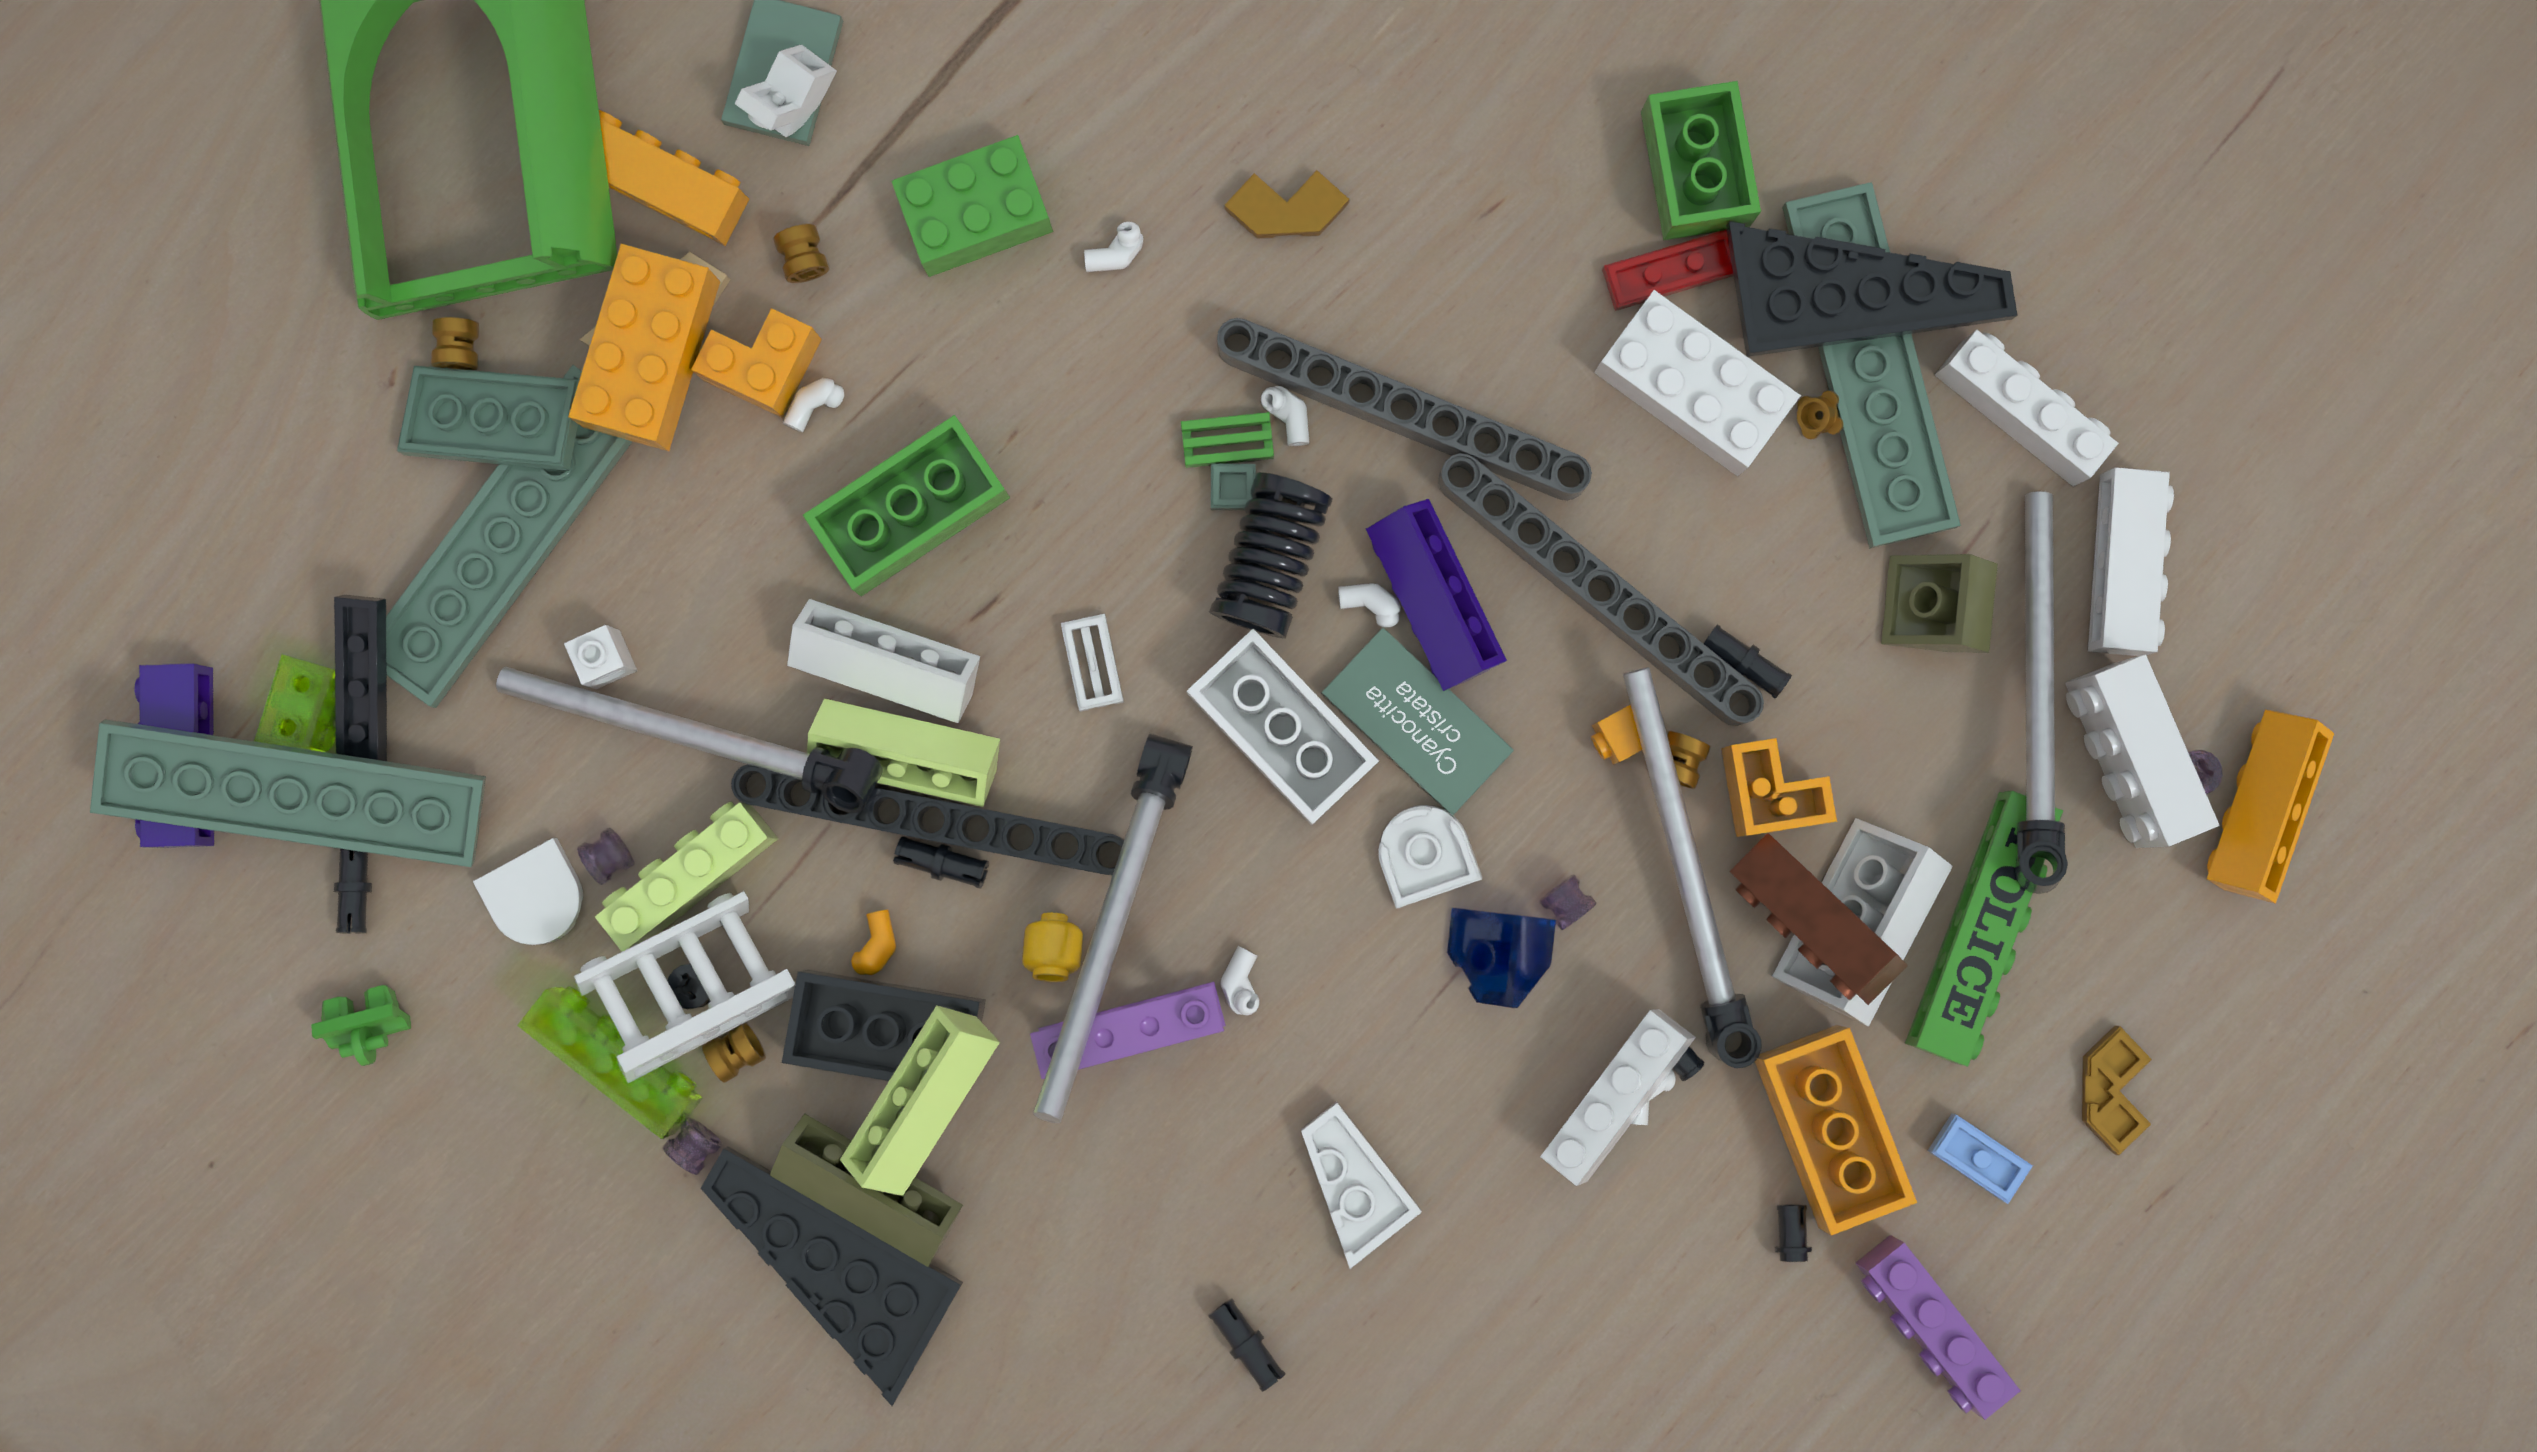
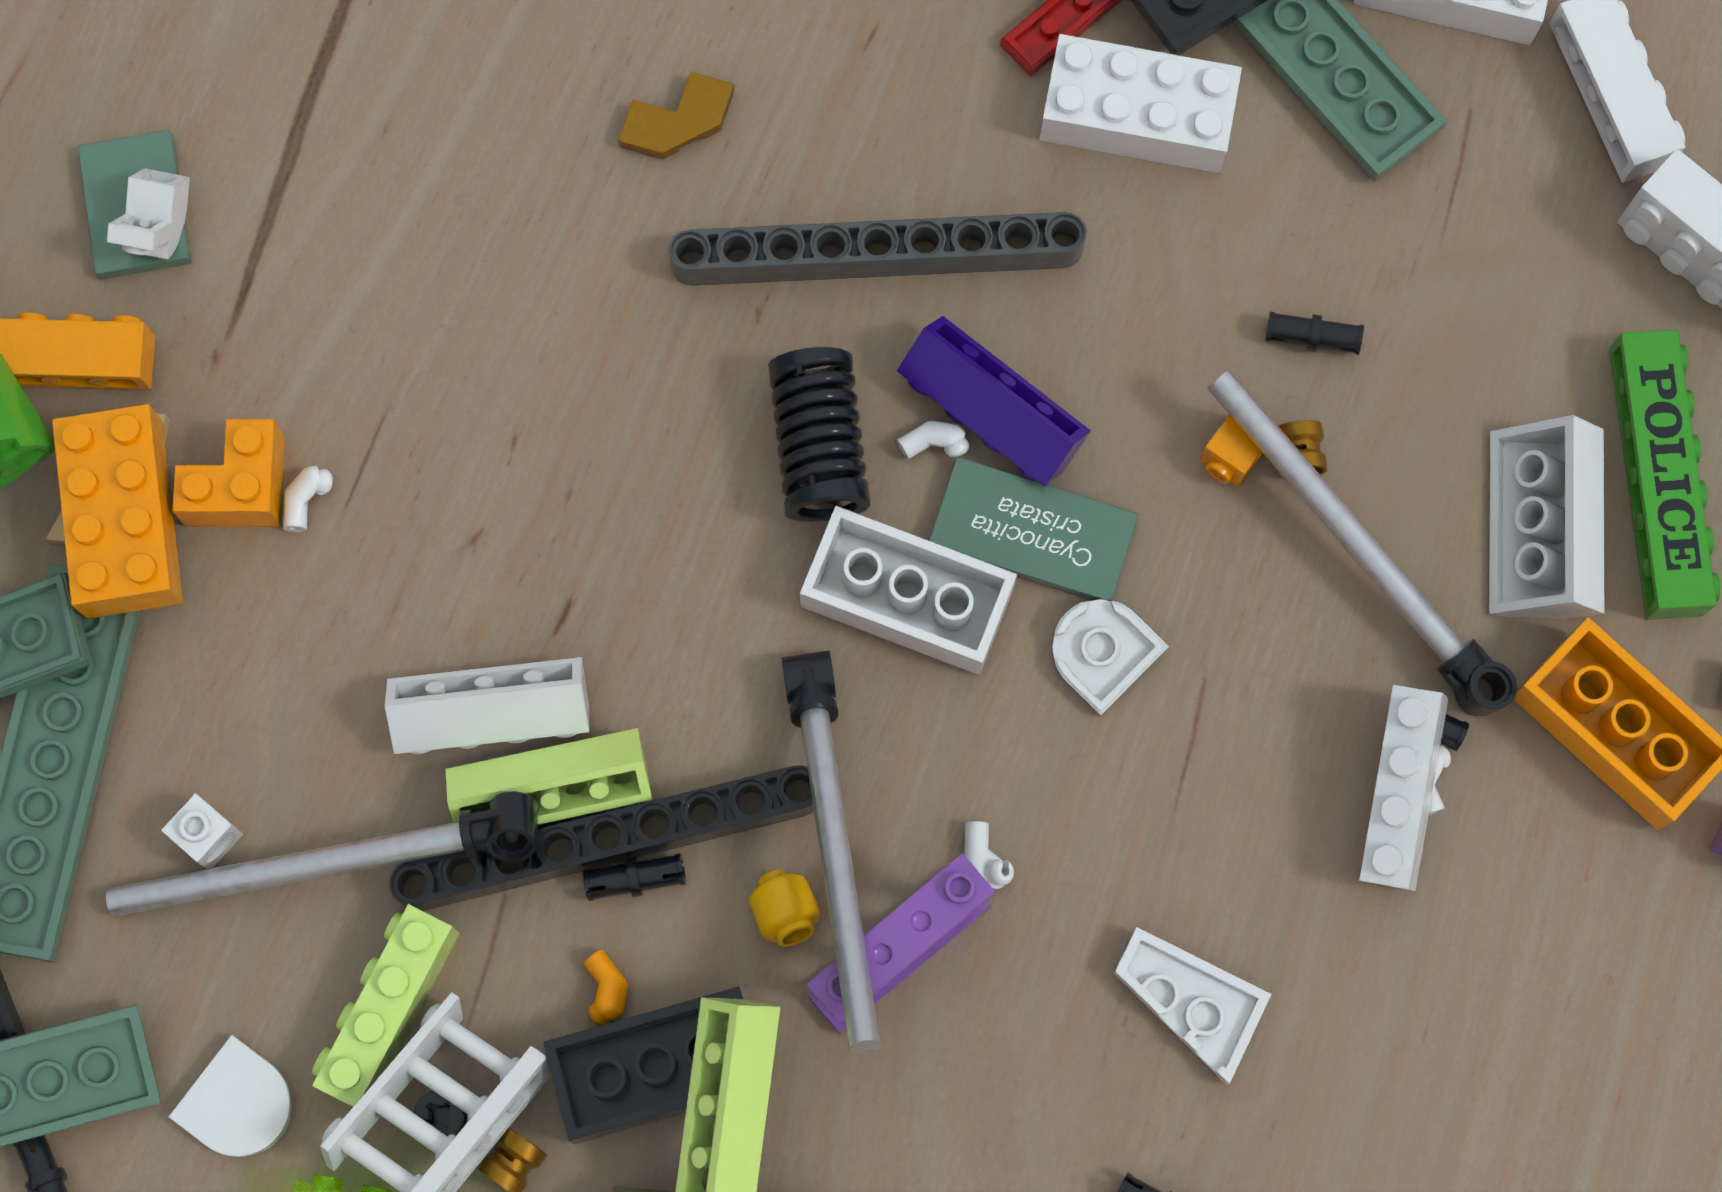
camera: 25 degrees left, 10 degrees down
clear purple wheel [577,828,634,885] -> none
pearl gold wheel [773,224,829,283] -> none
bright green brick [803,415,1010,597] -> none
bright green brick [891,135,1053,277] -> none
white tile [1061,614,1124,712] -> none
white arm [1084,222,1143,272] -> none
bright green tile [1181,412,1274,468] -> none
sand green tile [1211,464,1256,511] -> none
white arm [1261,386,1309,446] -> none
dark grey beam [1438,453,1764,726] -> none
clear blue slope [1447,908,1556,1008] -> none
clear purple wheel [1539,874,1597,930] -> none
light orange brick [1721,738,1837,837] -> none
copper brick [1729,833,1908,1005] -> none
black pin [1775,1205,1812,1262] -> none
pearl gold plate [1797,391,1843,440] -> none
olive slope [1881,554,1998,653] -> none
flat silver piece [2015,491,2068,894] -> none

